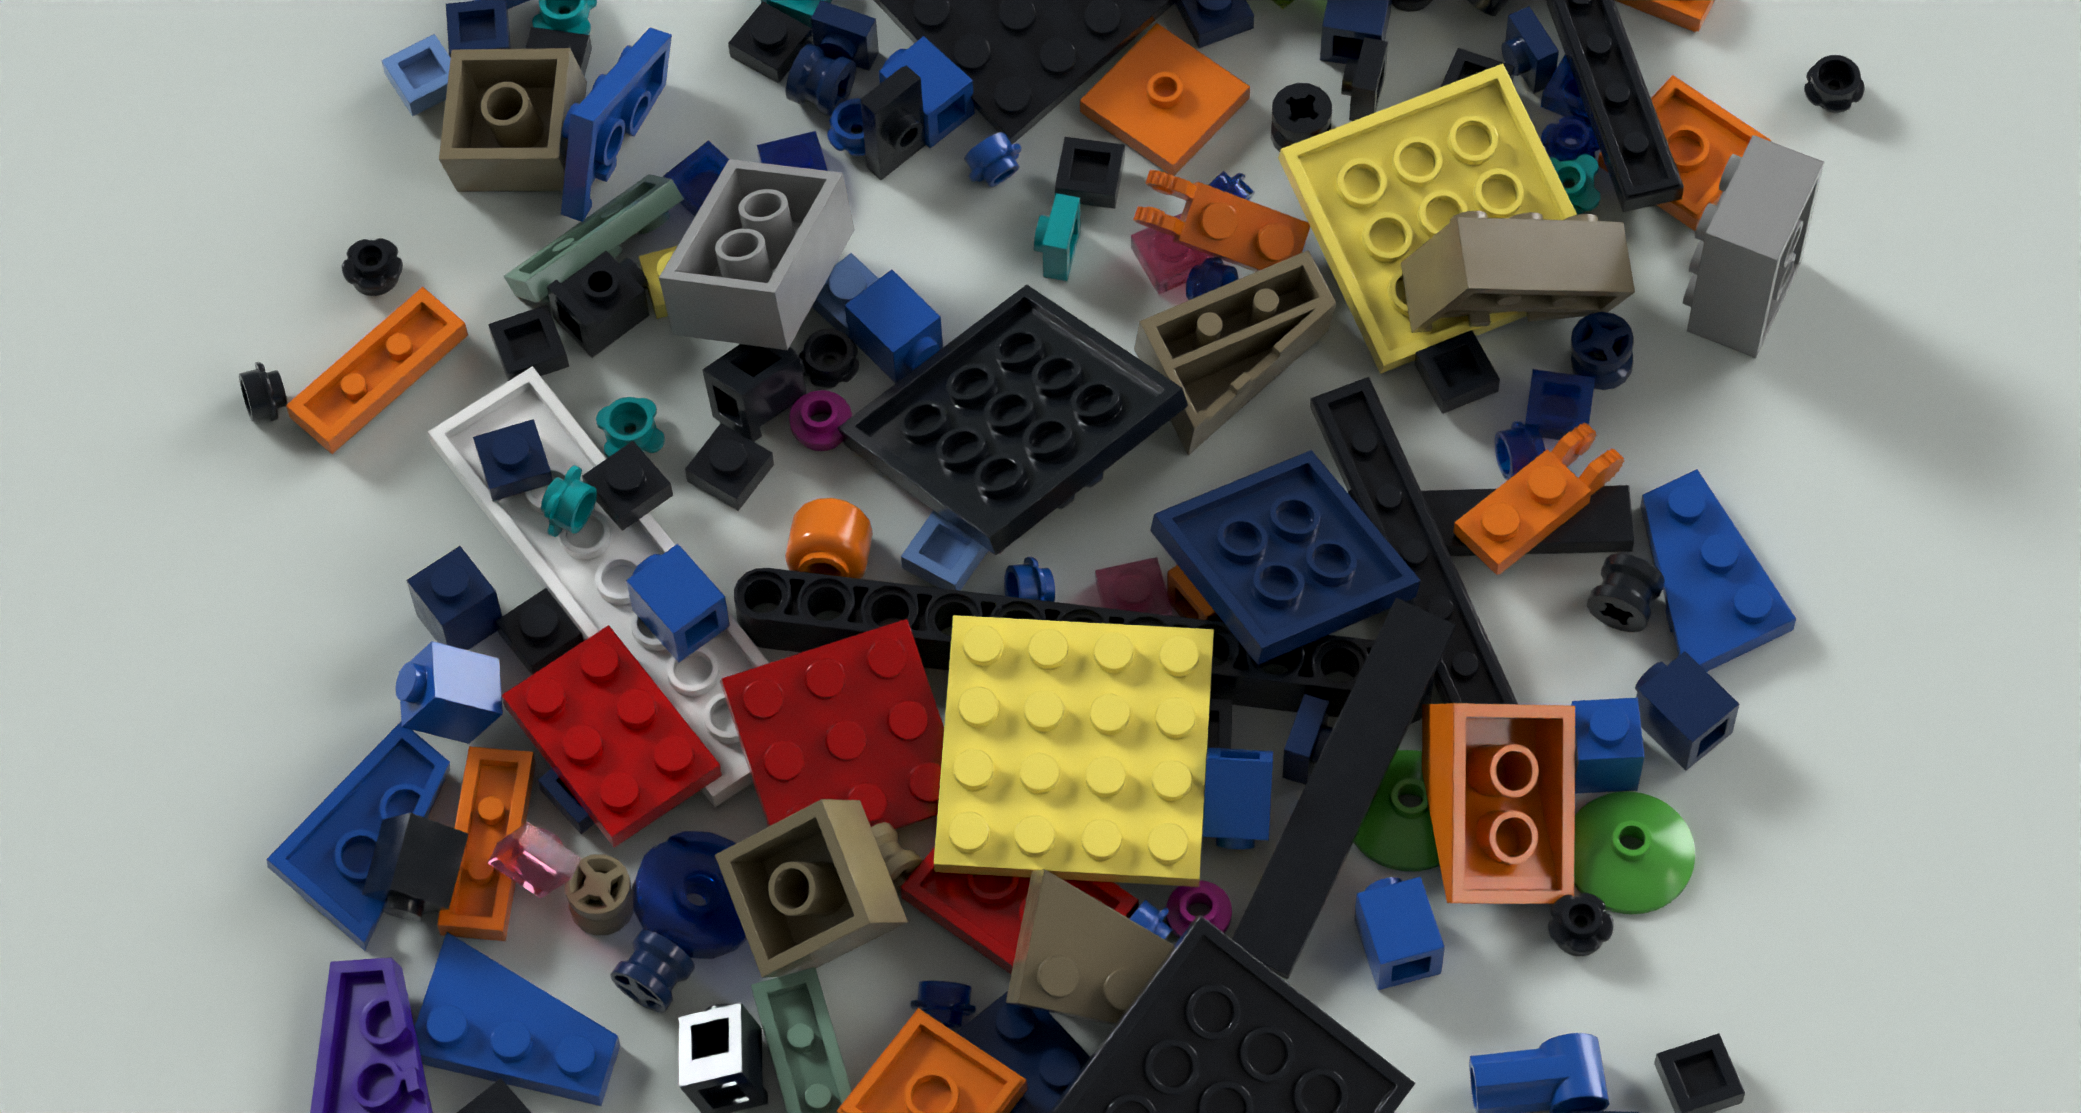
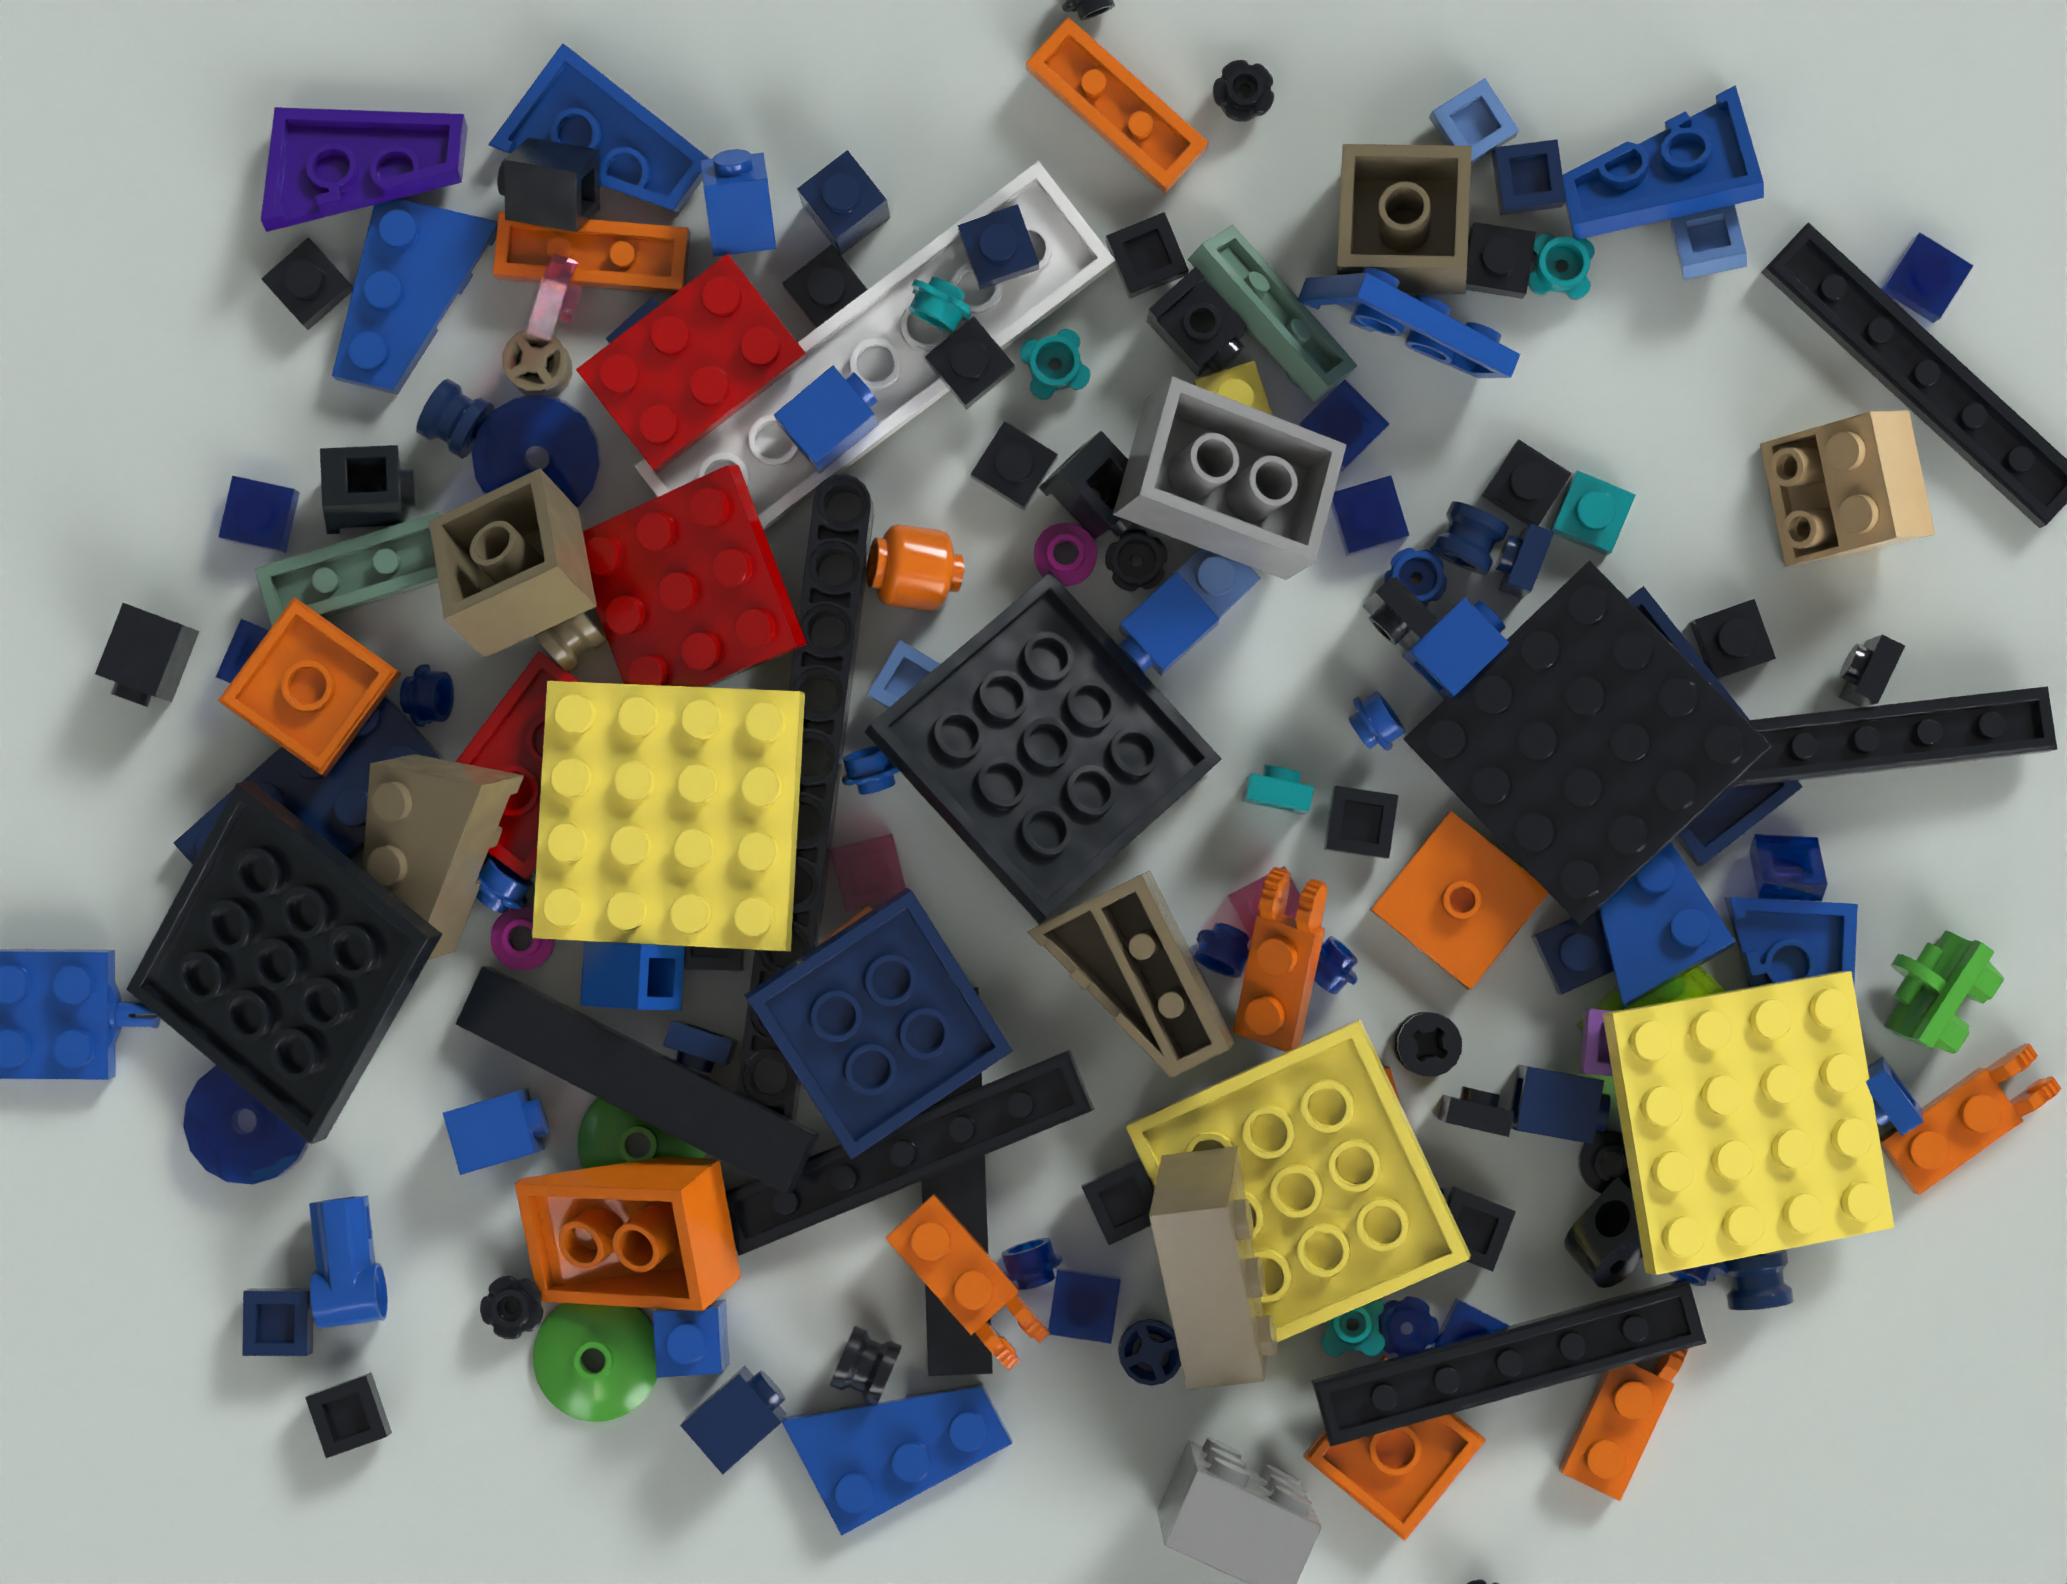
camera: 90 degrees right, 25 degrees up
dark blue plate [1501,6,1559,94] -> none

